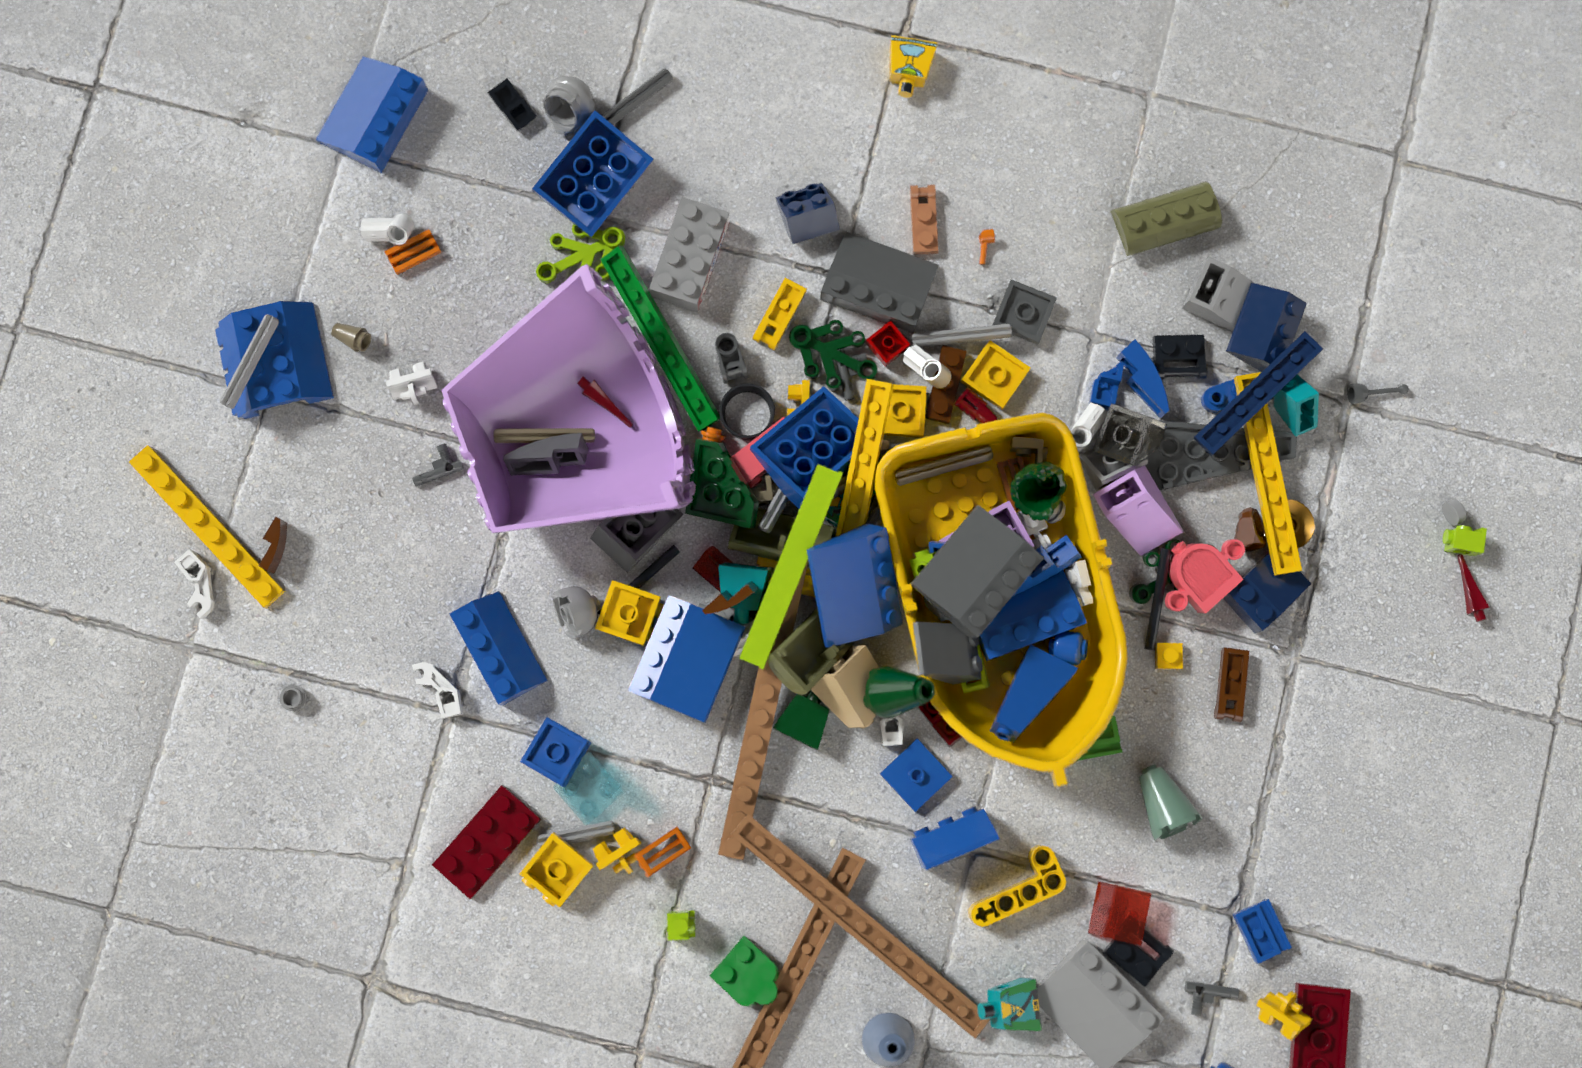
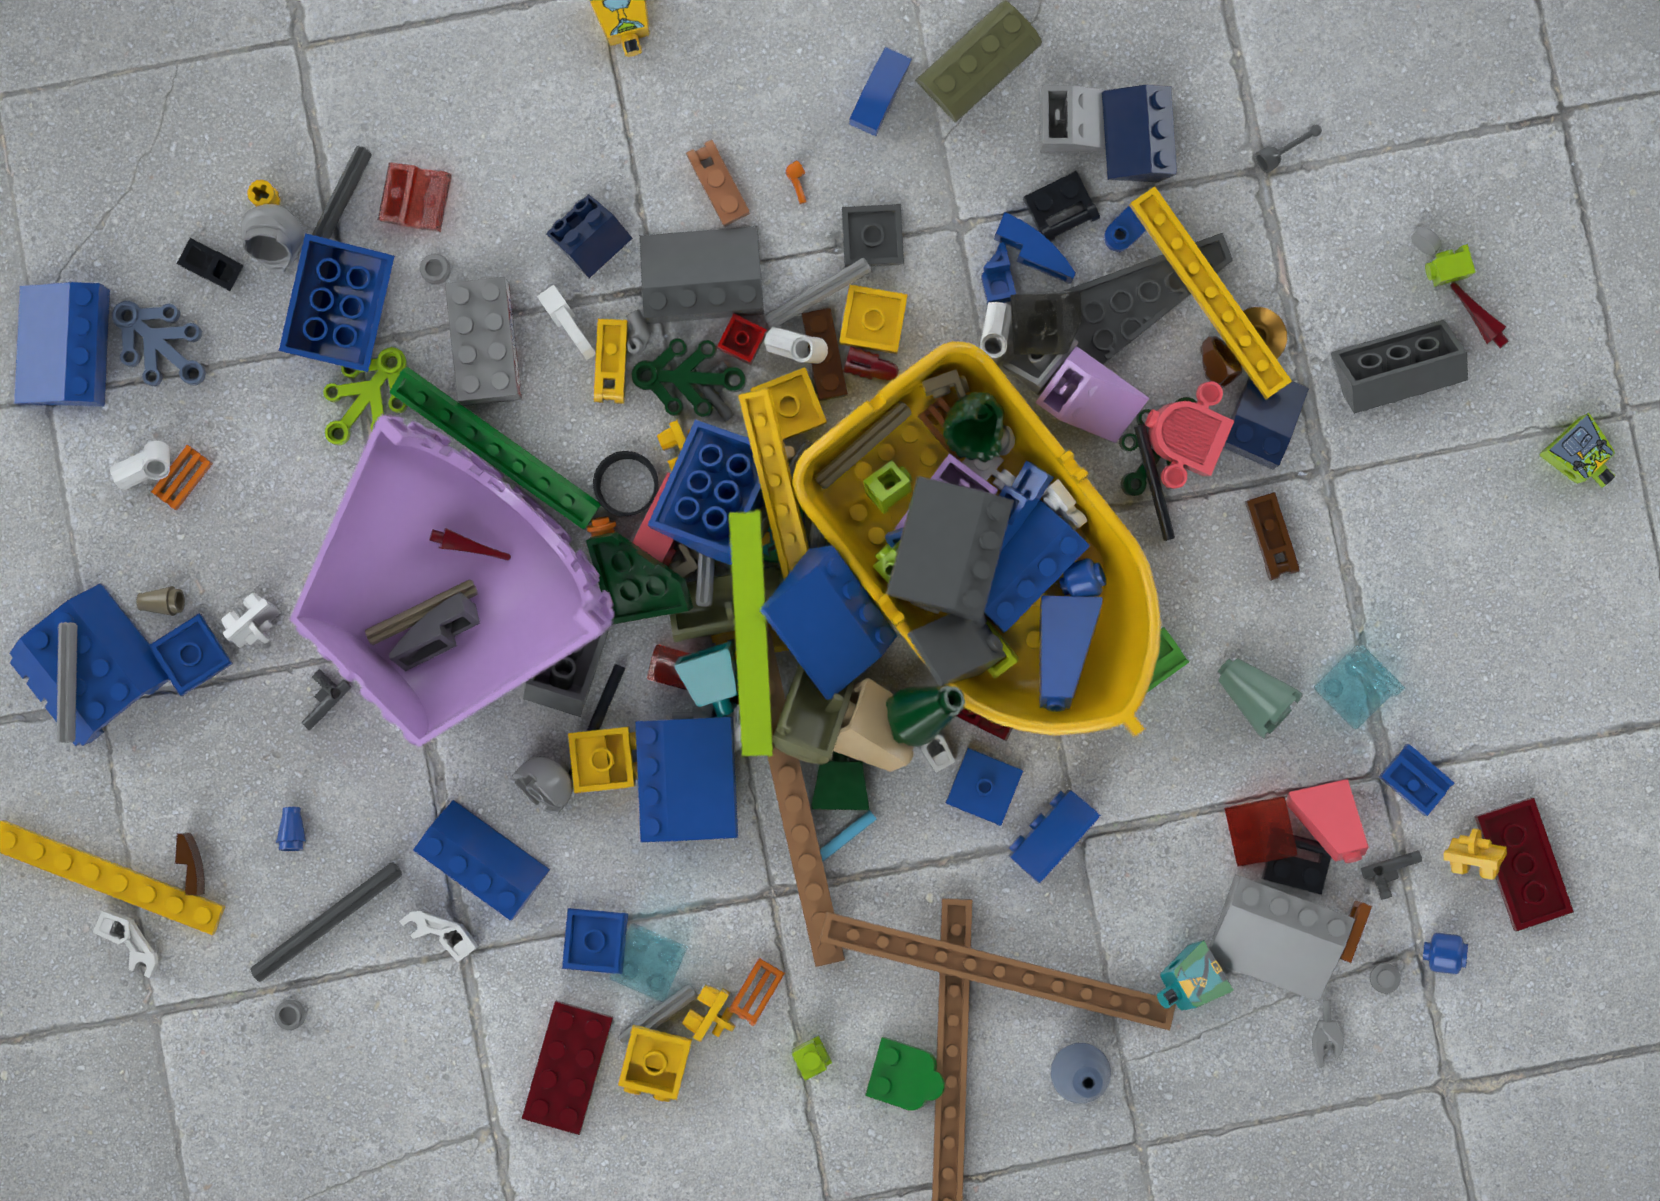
camera: 20 degrees left, 5 degrees up
reddish brown slope [702,581,759,614] -> none
dark grey piece [715,333,749,384] -> none
yellow beam [968,845,1066,927] -> none
yellow plate [1155,643,1183,669] -> none
dark blue plate [1193,331,1323,456] -> none
teal torso [1274,374,1319,437] -> none
none -> sand blue plant [112,301,206,386]
none -> blue plate [148,613,233,696]
none -> yellow bush [247,180,280,206]
none -> dark grey axle [250,862,402,982]
none -> blue cone [276,807,306,851]
none -> clear red slope [378,162,452,232]
none -> light grey tile [420,253,451,285]
none -> white piece [537,285,596,360]
none -> light grey arm [626,309,651,354]
none -> medium azure bar [820,810,877,861]
none -> blue slope [849,47,912,136]
none -> lime brick [863,460,912,514]
none -> coral slope [1286,779,1369,863]
none -> clear light blue bracket [1314,645,1405,729]
none -> dark grey slope [1331,319,1468,414]
none -> dark orange tile [1340,901,1372,963]
none -> torso [1539,413,1615,488]

